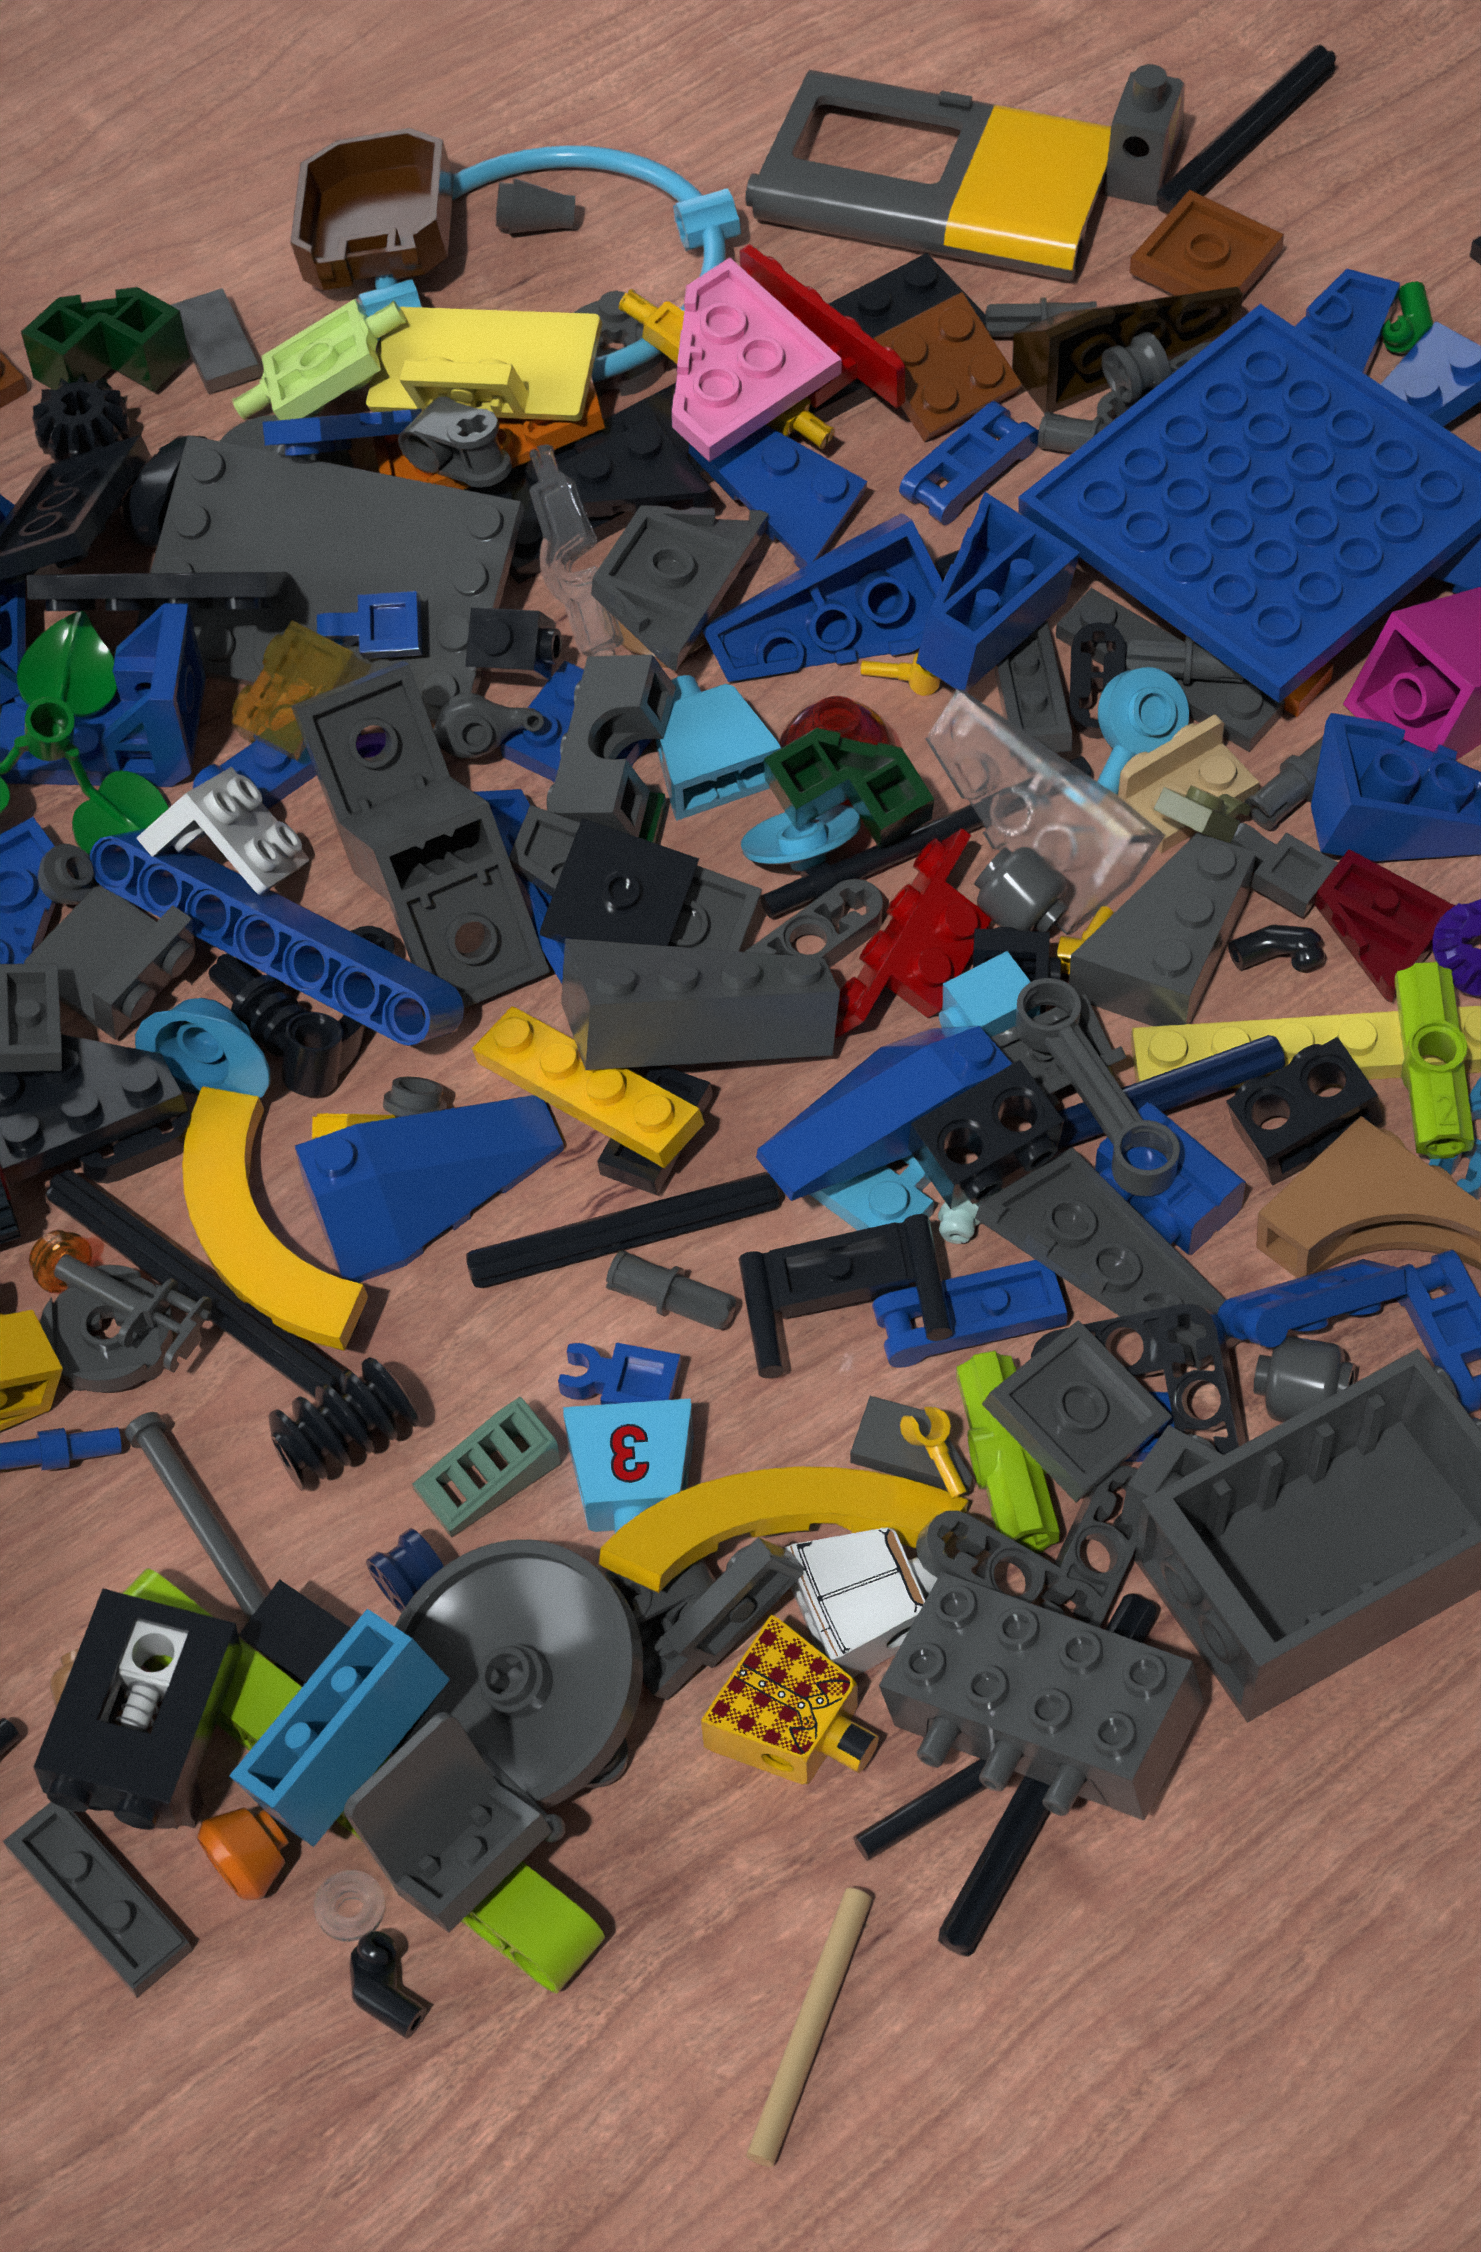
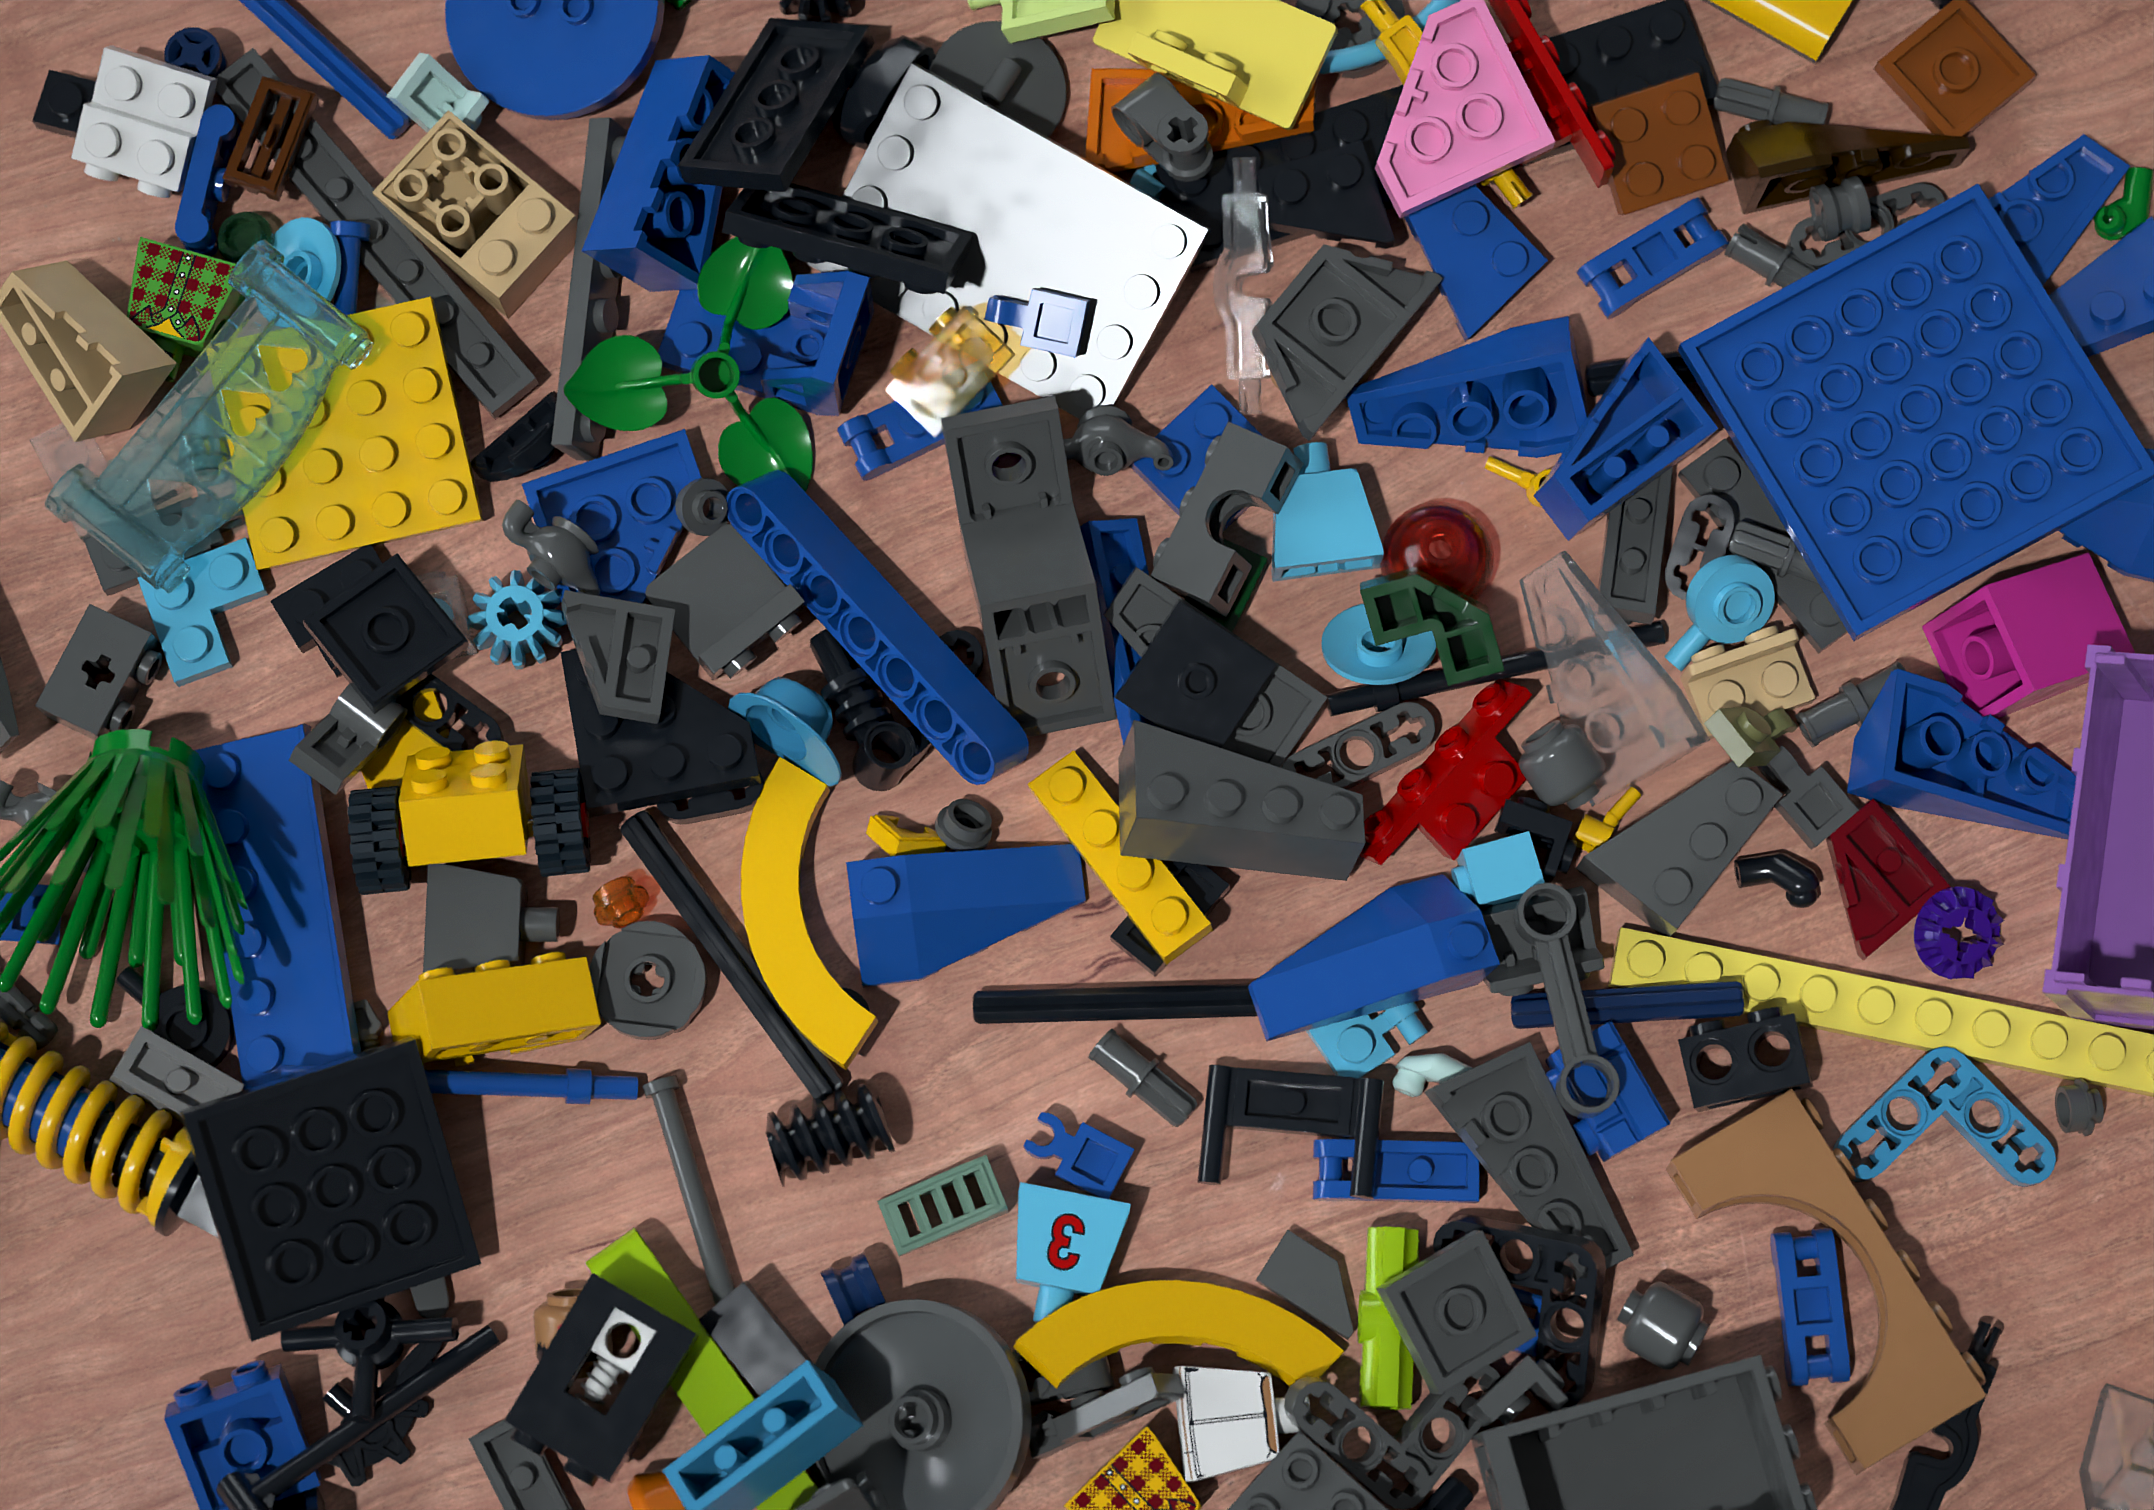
camera: 10 degrees right, 20 degrees up
dark grey piece [54,1254,212,1372] -> none
white bracket [137,767,309,895] -> none
blue wing [263,409,422,456] -> none
black bracket [465,607,562,680] -> none
yellow hand [900,1407,967,1499] -> none
black brick [908,1060,1064,1209] -> none
blue plate [1217,1259,1407,1348] -> none
lime piece [1394,962,1474,1159] -> none

